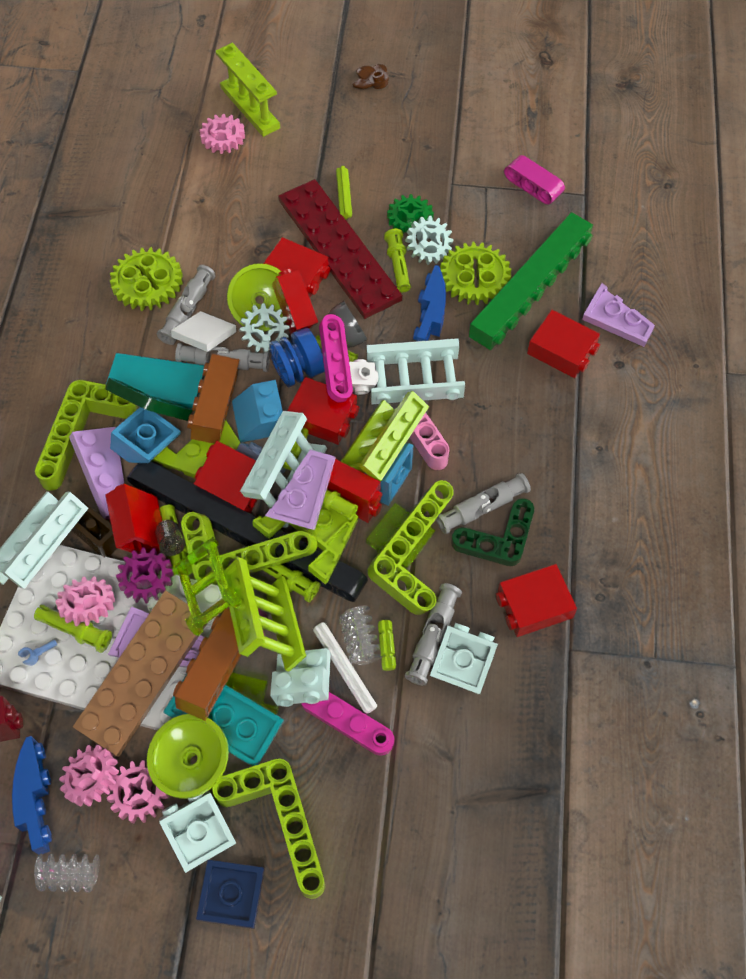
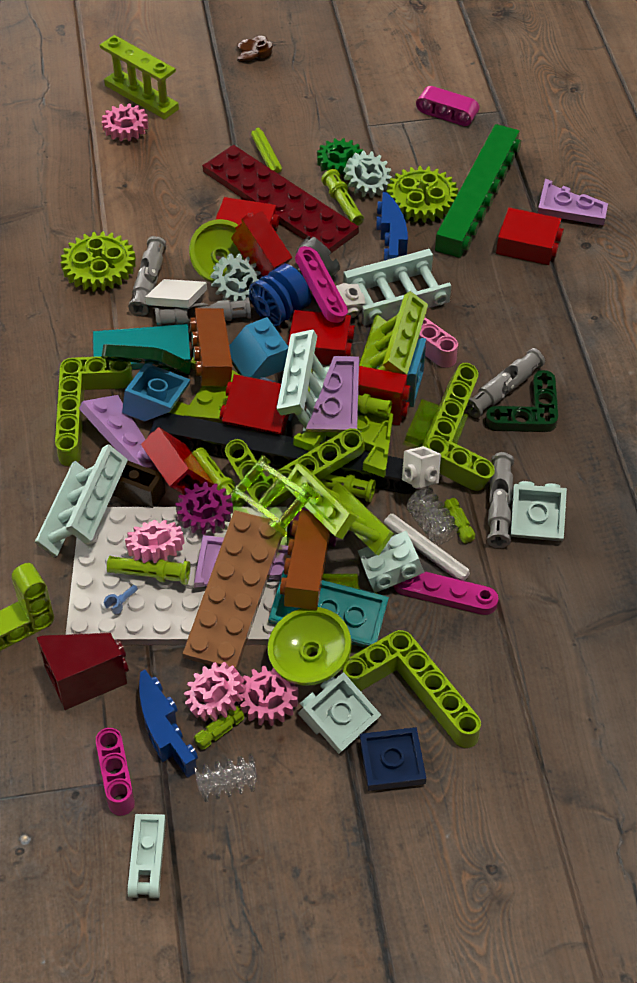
camera: 15 degrees left, 10 degrees down
clear smoke brick [155,520,185,556] -> none
red brick [496,564,577,637] -> none
none -> lime axle [194,706,244,749]
none -> white brick [402,446,441,489]

